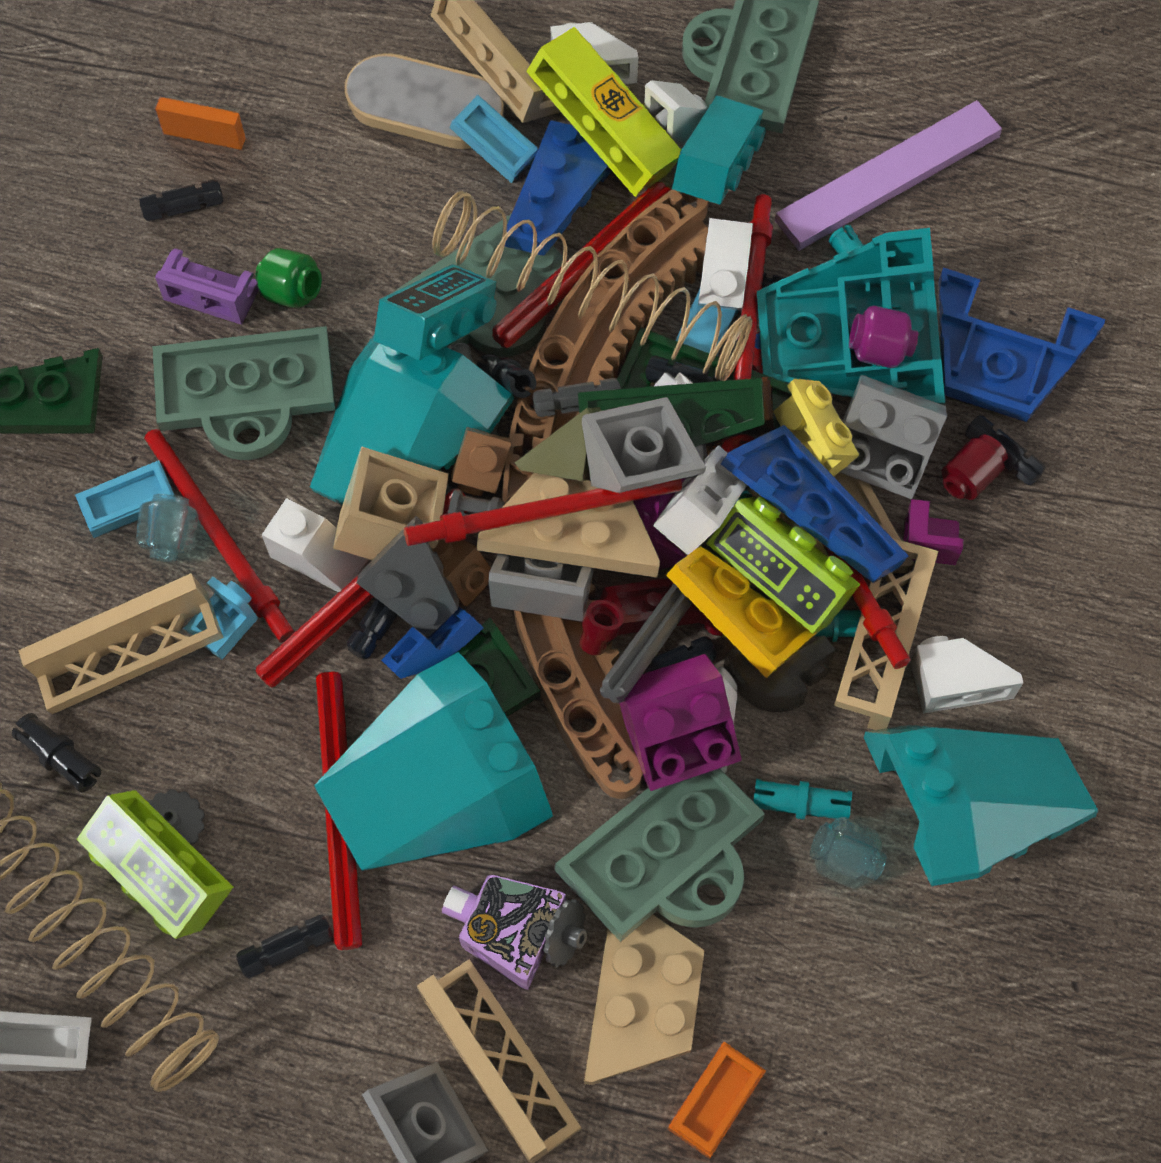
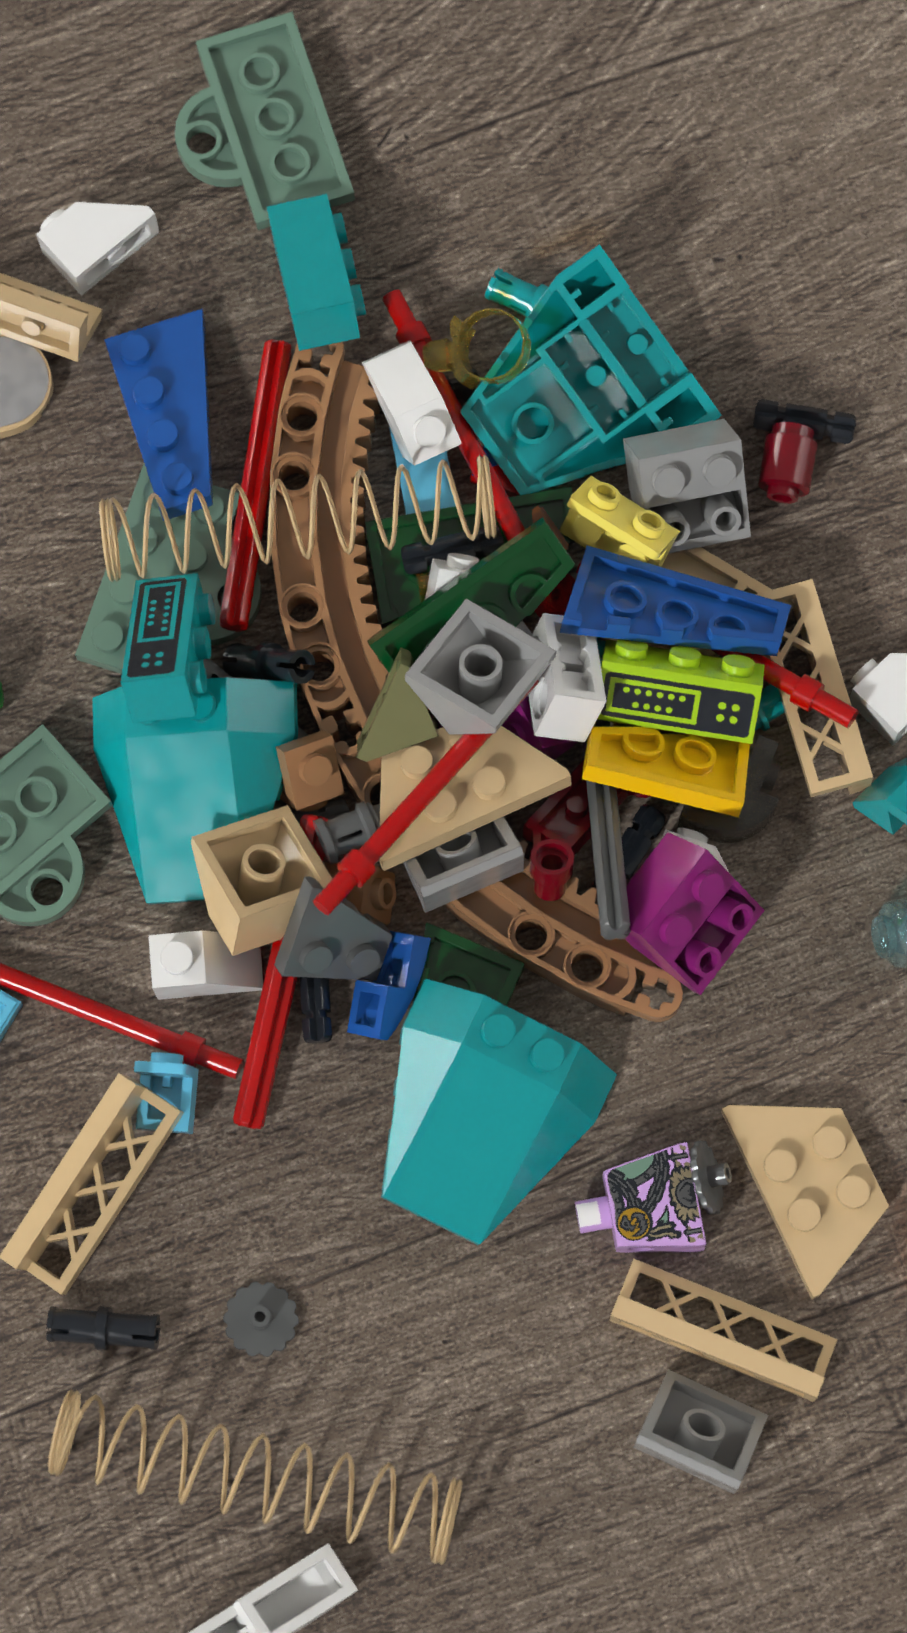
camera: 30 degrees left, 10 degrees up
lime brick [76,790,234,939] -> none
clear light blue head [136,494,199,562] -> none
black axle [236,915,333,978] -> none
red axle [316,671,362,950] -> none
medium azure tile [449,95,539,183] -> none
neon yellow brick [526,26,681,197] -> none
dark grey axle [533,378,621,417] -> none
sand green plate [555,768,765,942] -> none
white slope [644,80,708,150] -> none
teal pin [753,779,853,822] -> none
lavender tile [775,100,1002,251] -> none
magenta head [849,306,918,368] -> none
magenta panel [903,499,964,565] -> none
blue wing [938,268,1106,422] -> none
none -> clear yellow piece [423,308,531,390]

